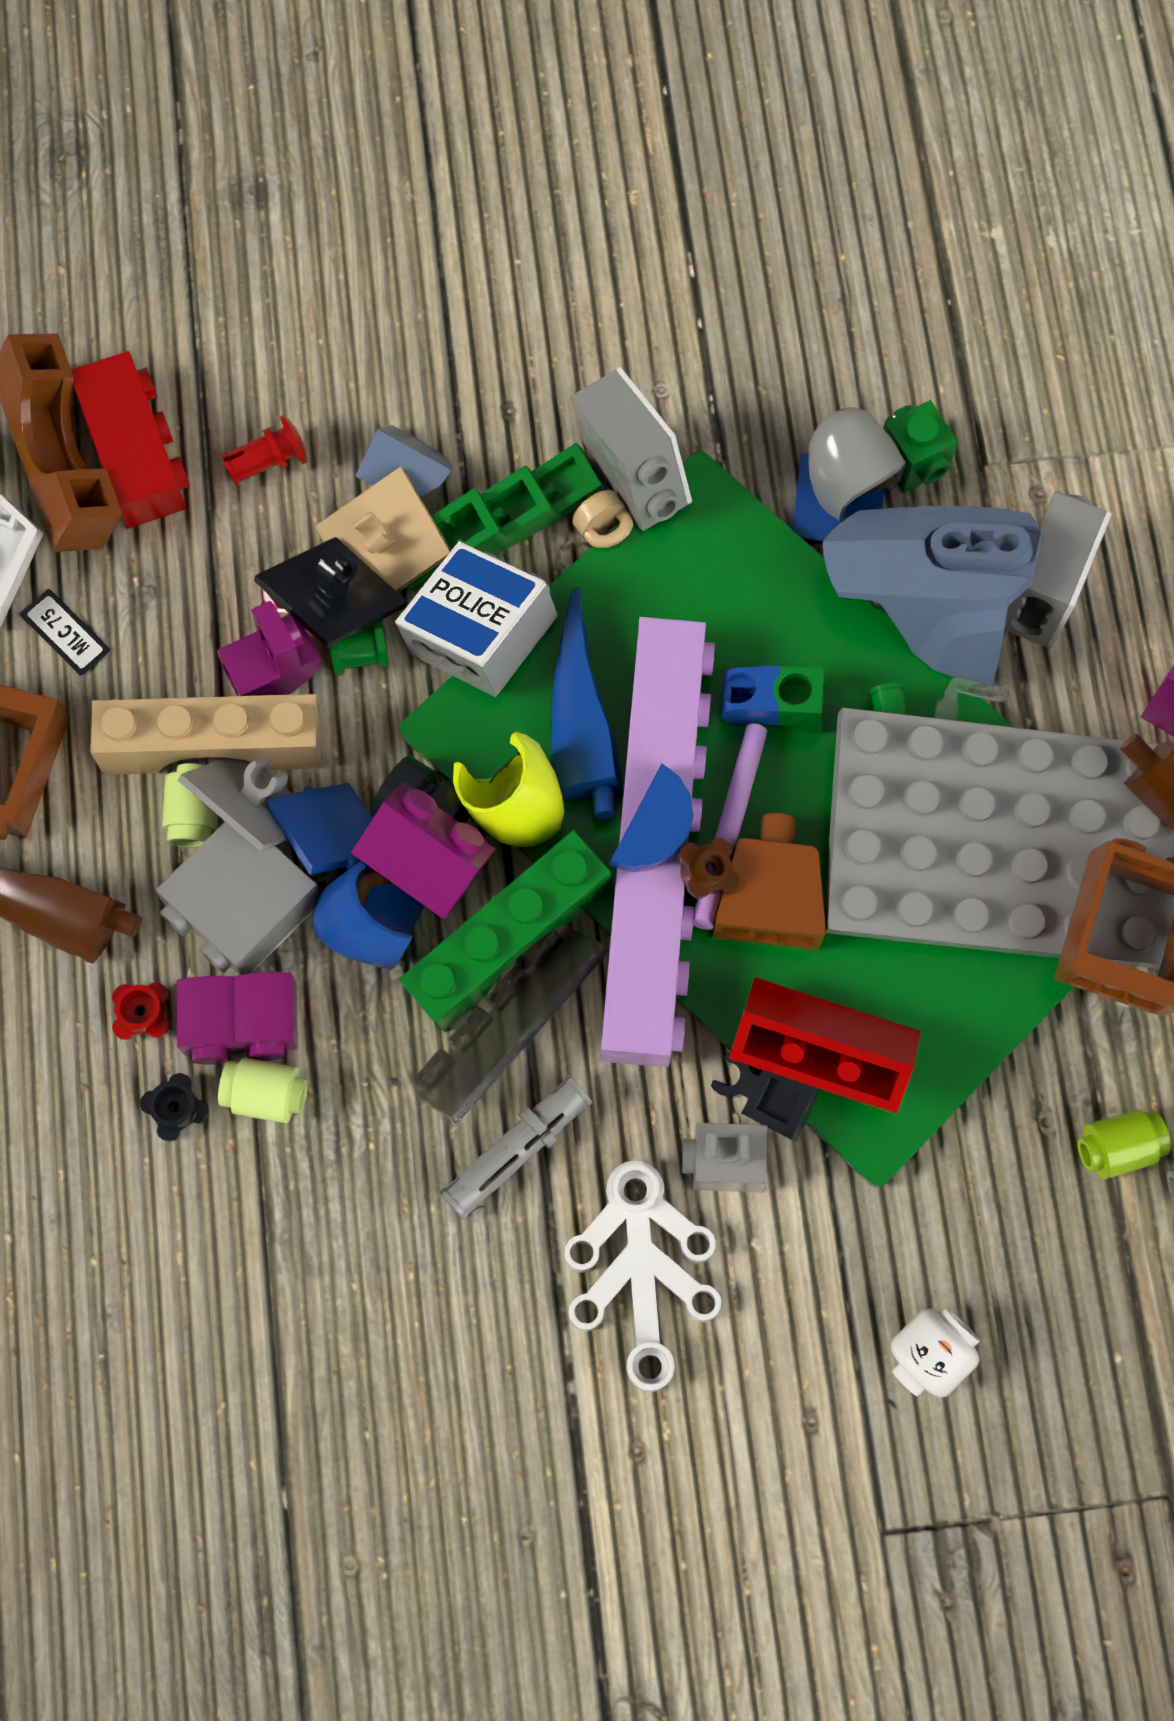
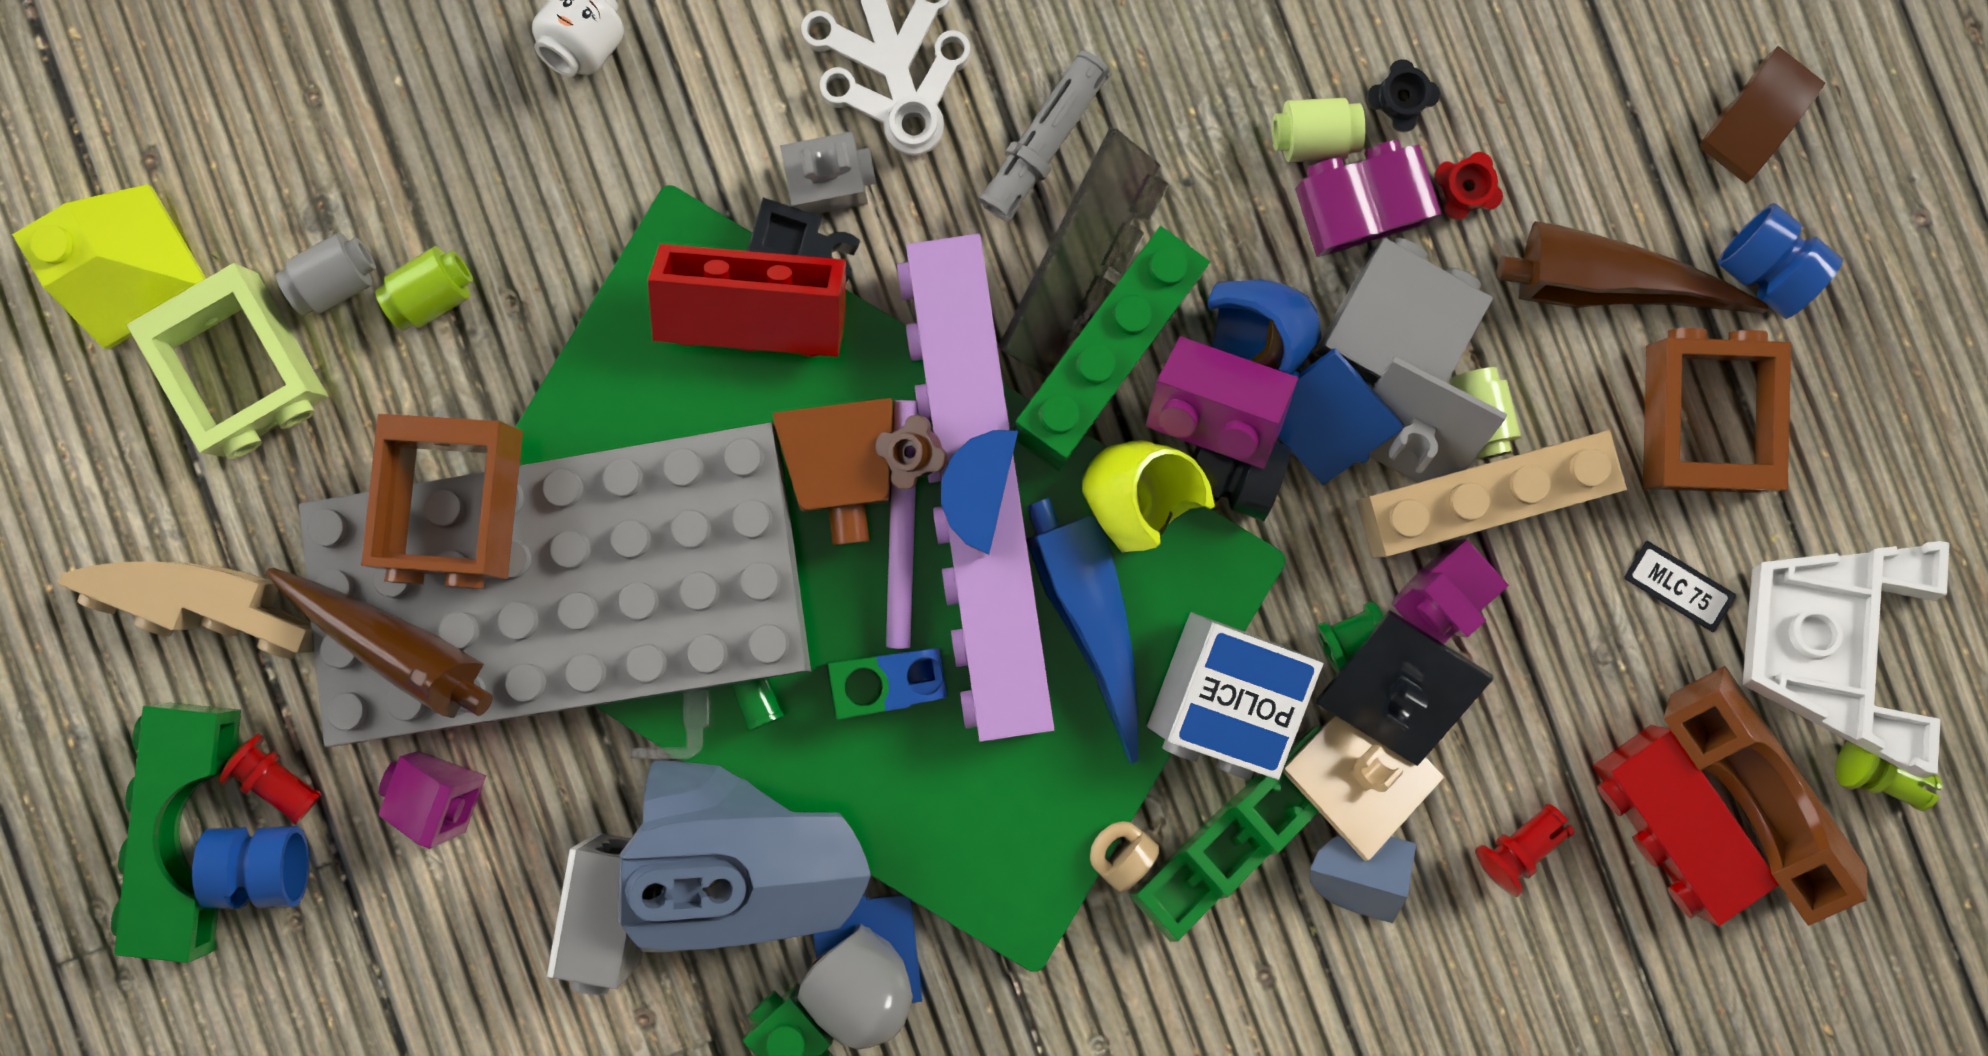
camera: 170 degrees right, 15 degrees up
light grey piece [570,367,692,531] -> none

